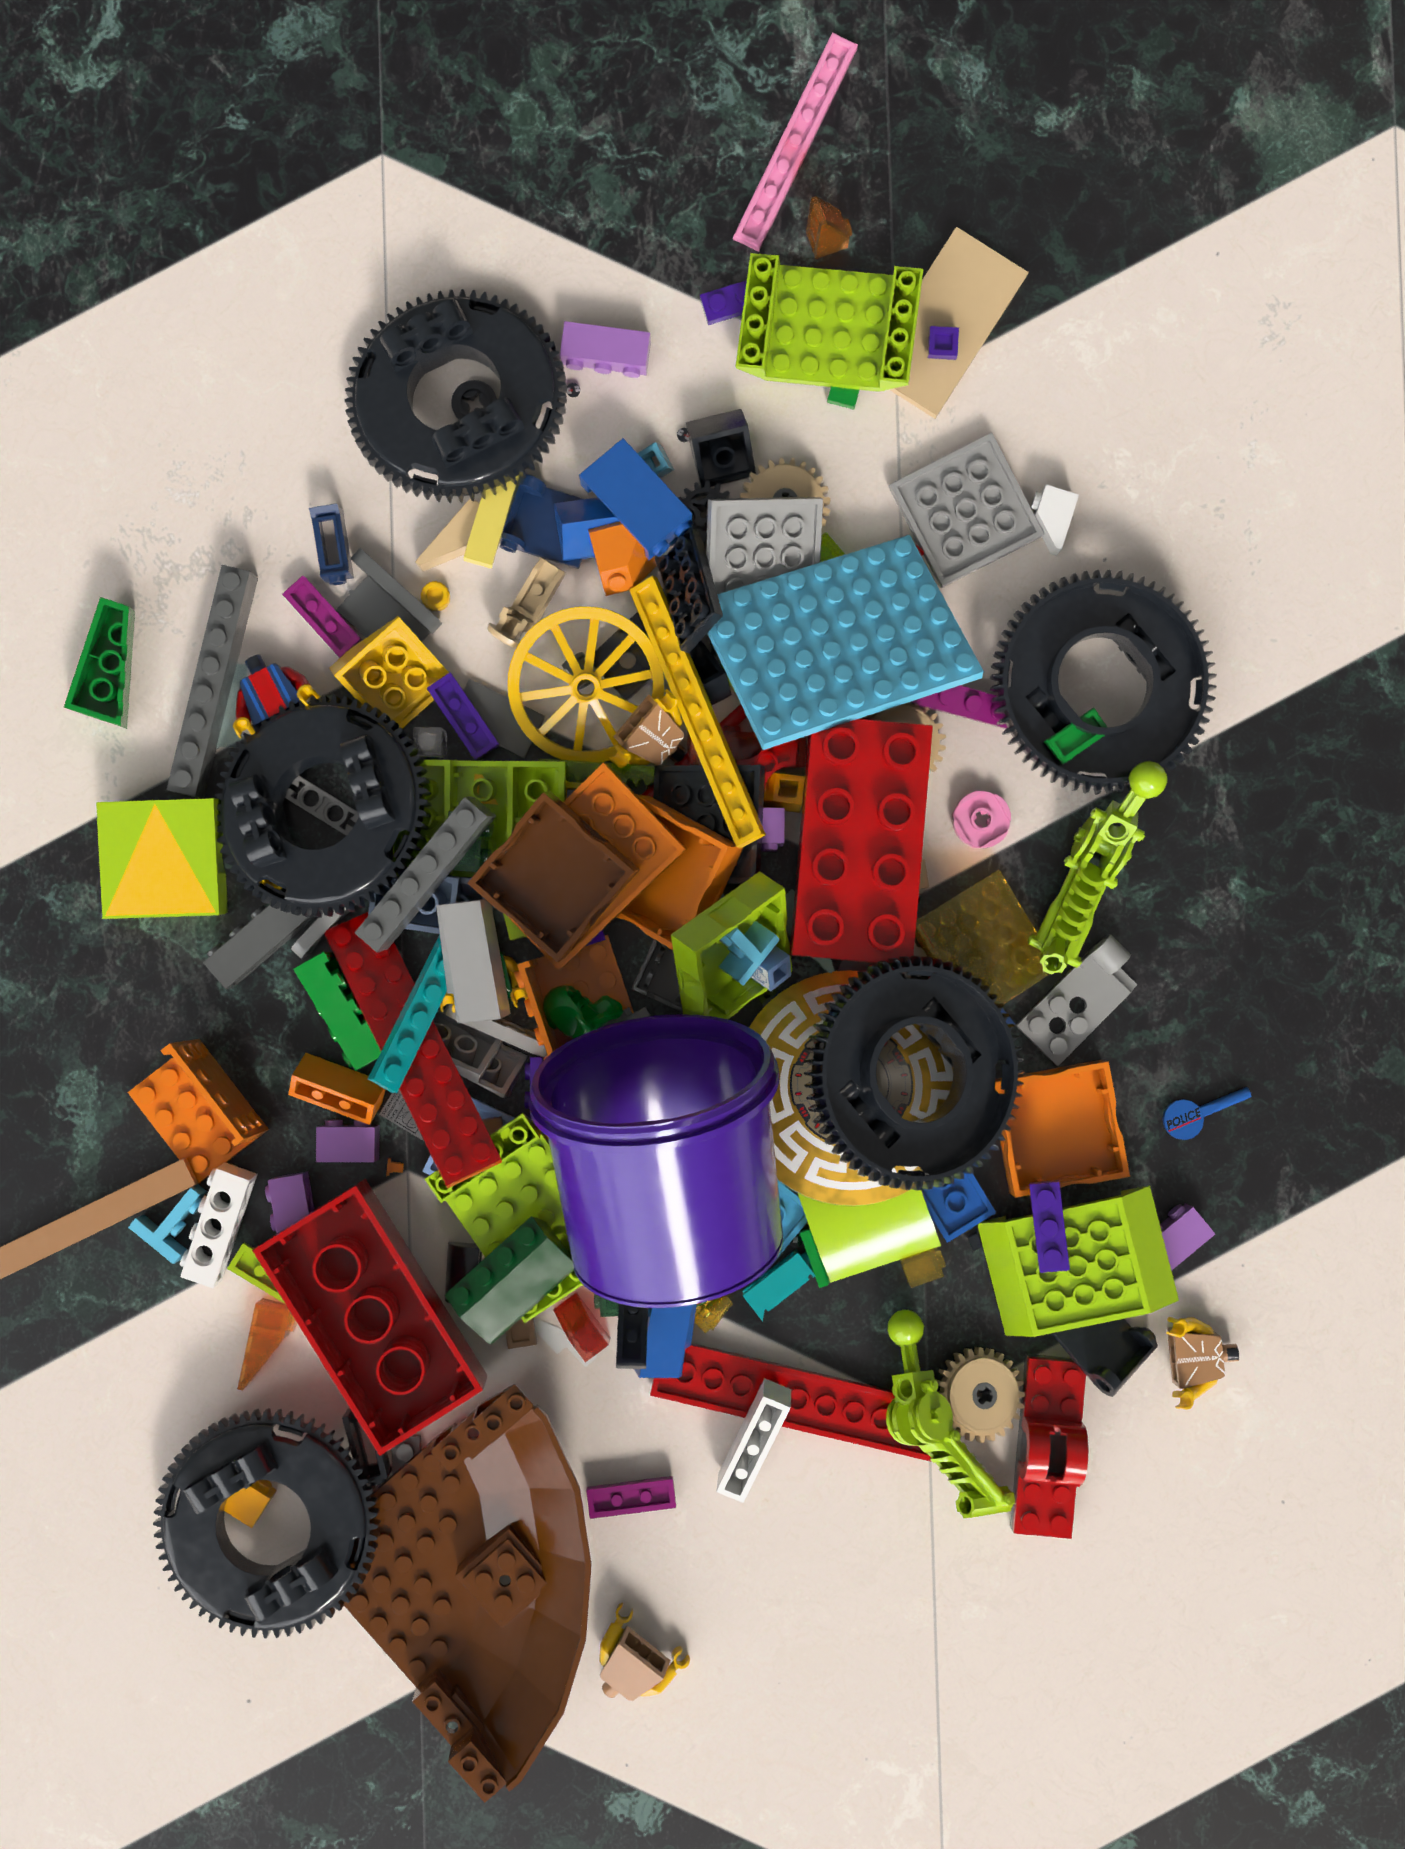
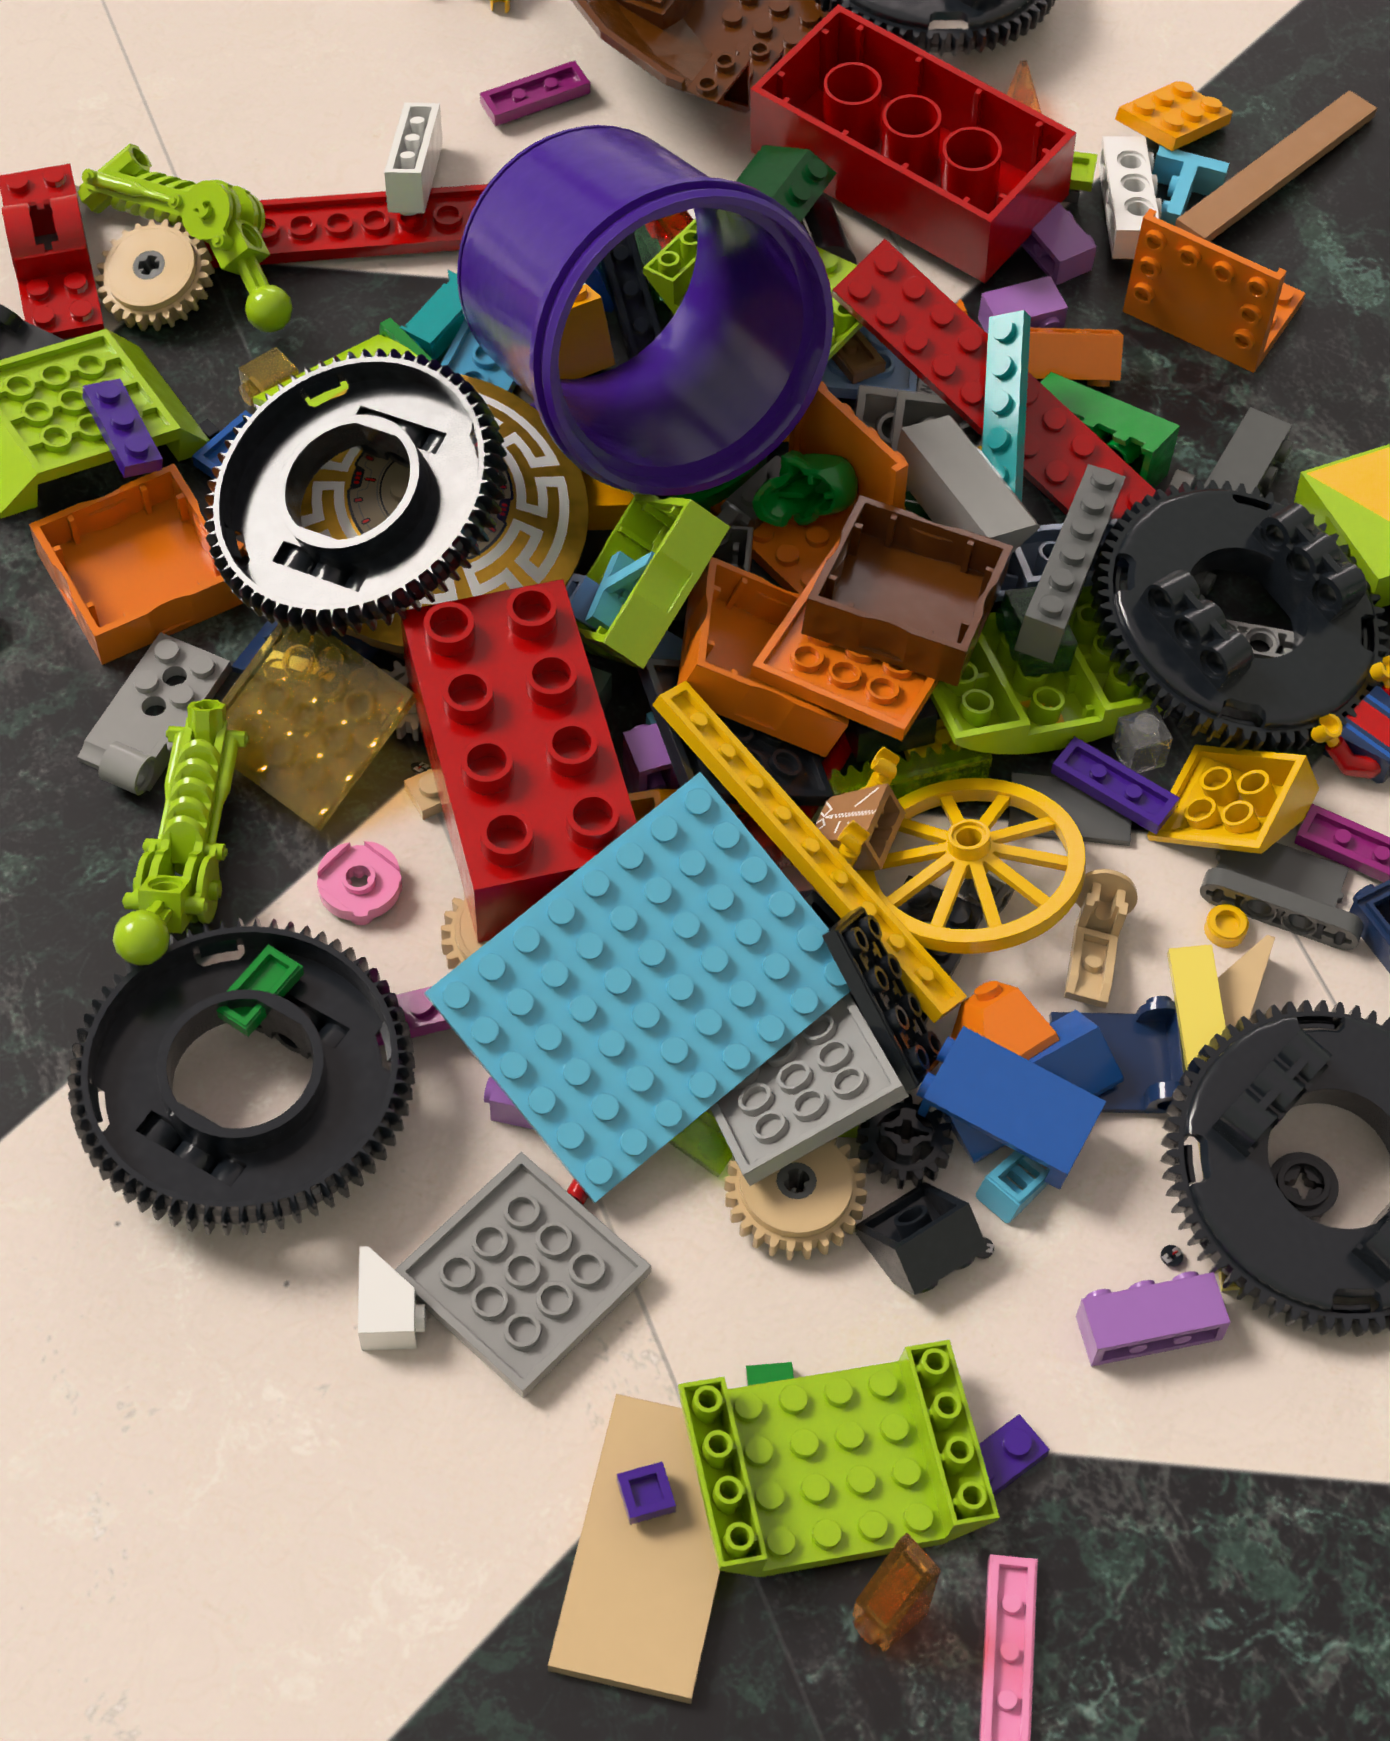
camera: 160 degrees right, 30 degrees down
none -> light orange plate [1115,81,1233,151]

